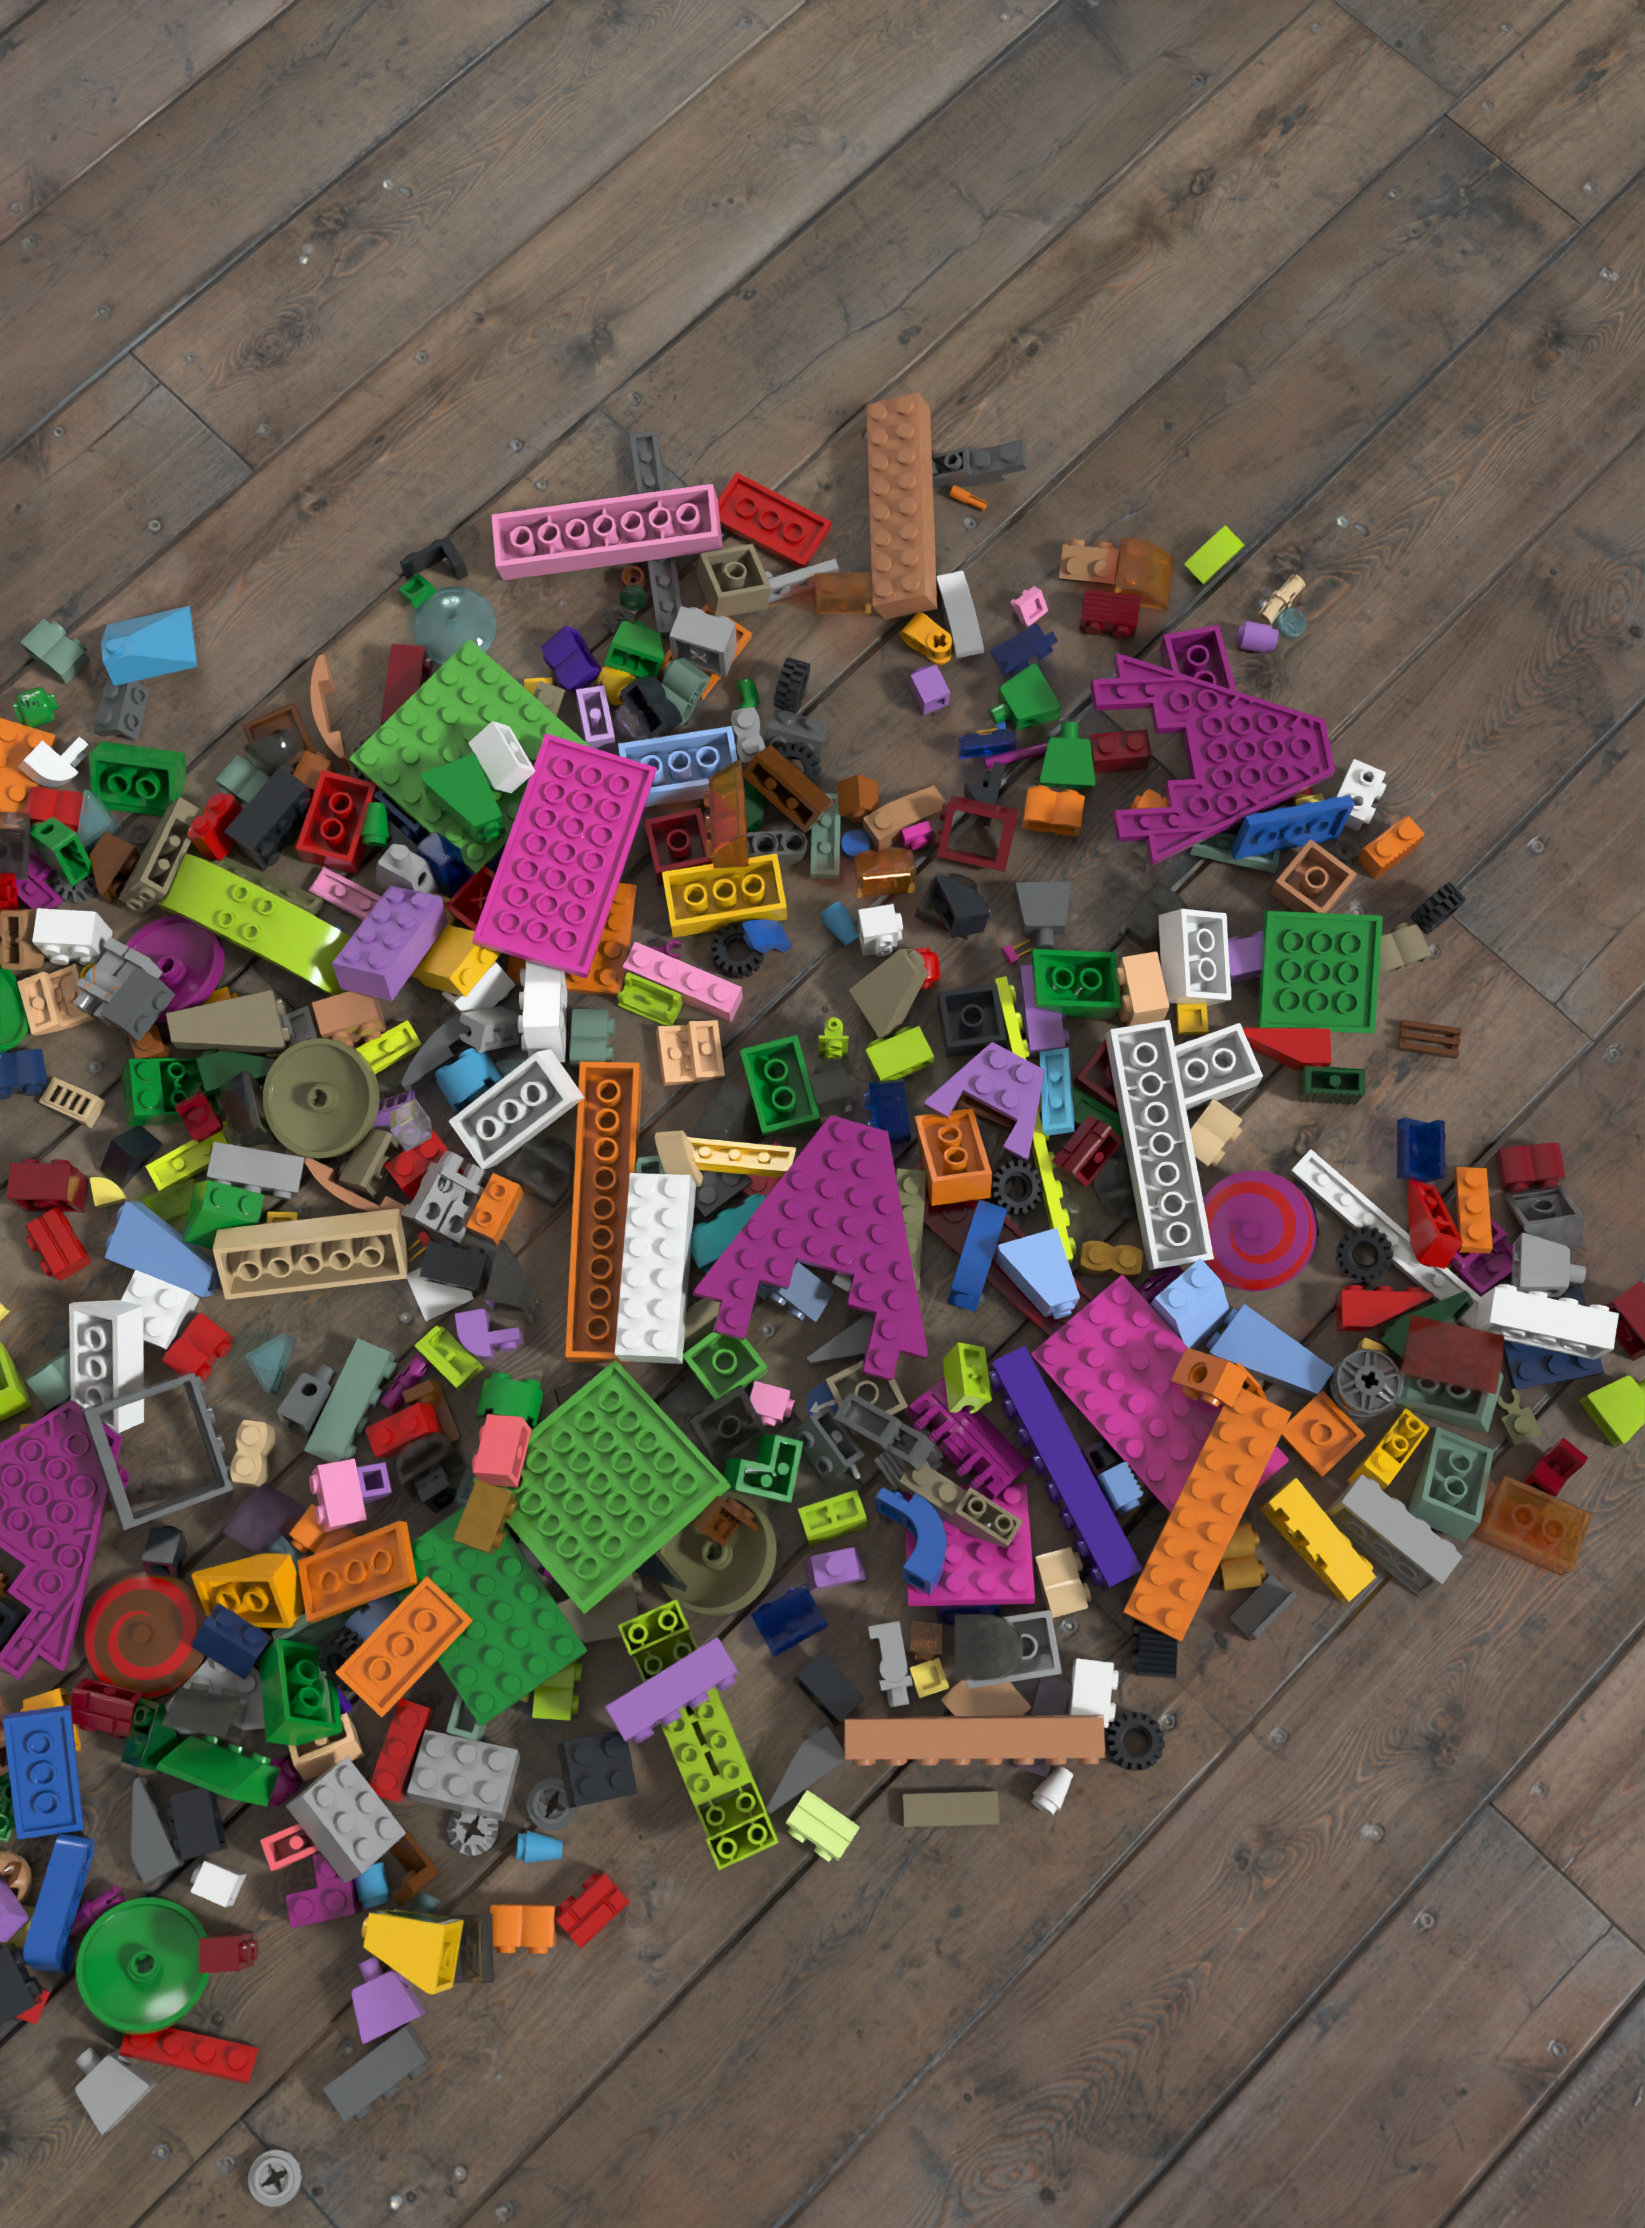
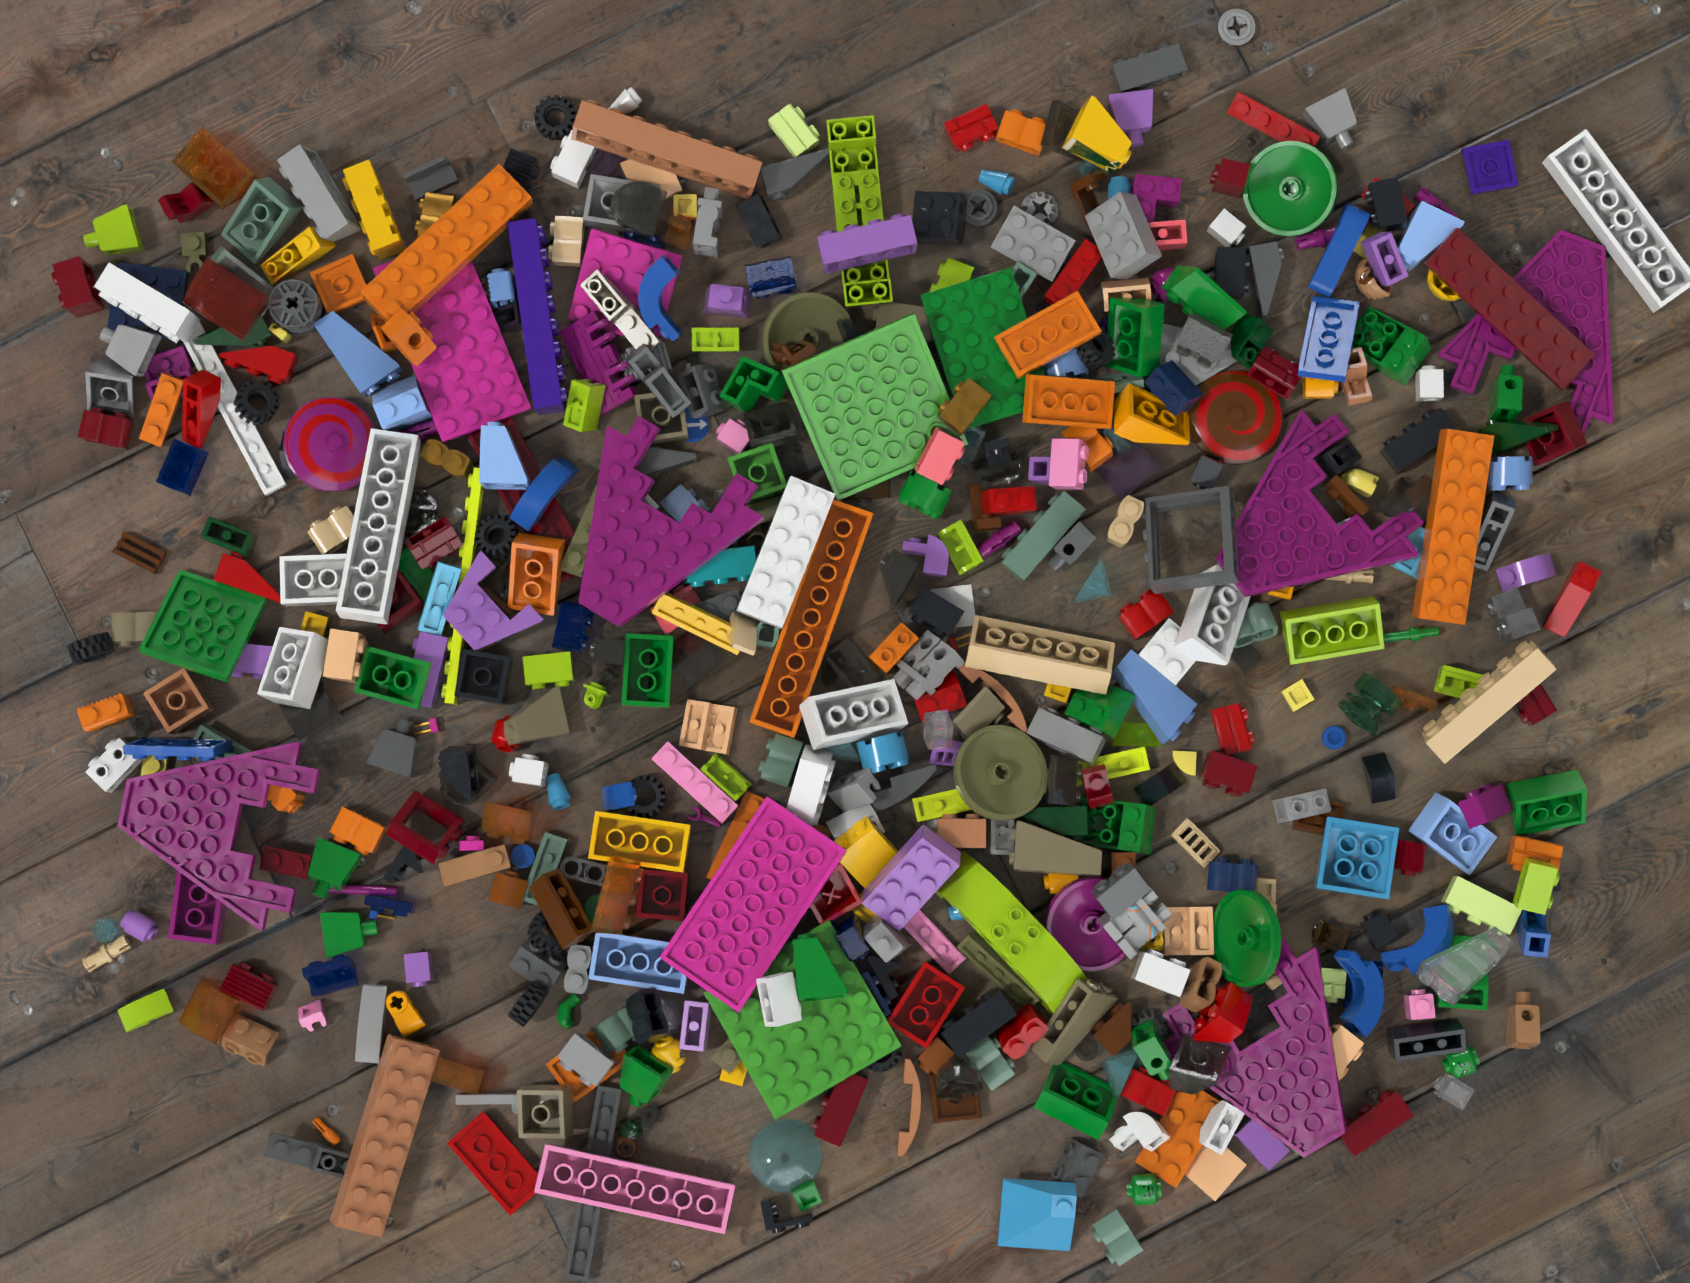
camera: 160 degrees left, 10 degrees up
green cone [360,802,389,846] -> none
dark purple brick [541,625,602,693] -> none
dark tan tile [903,1791,999,1827] -> none

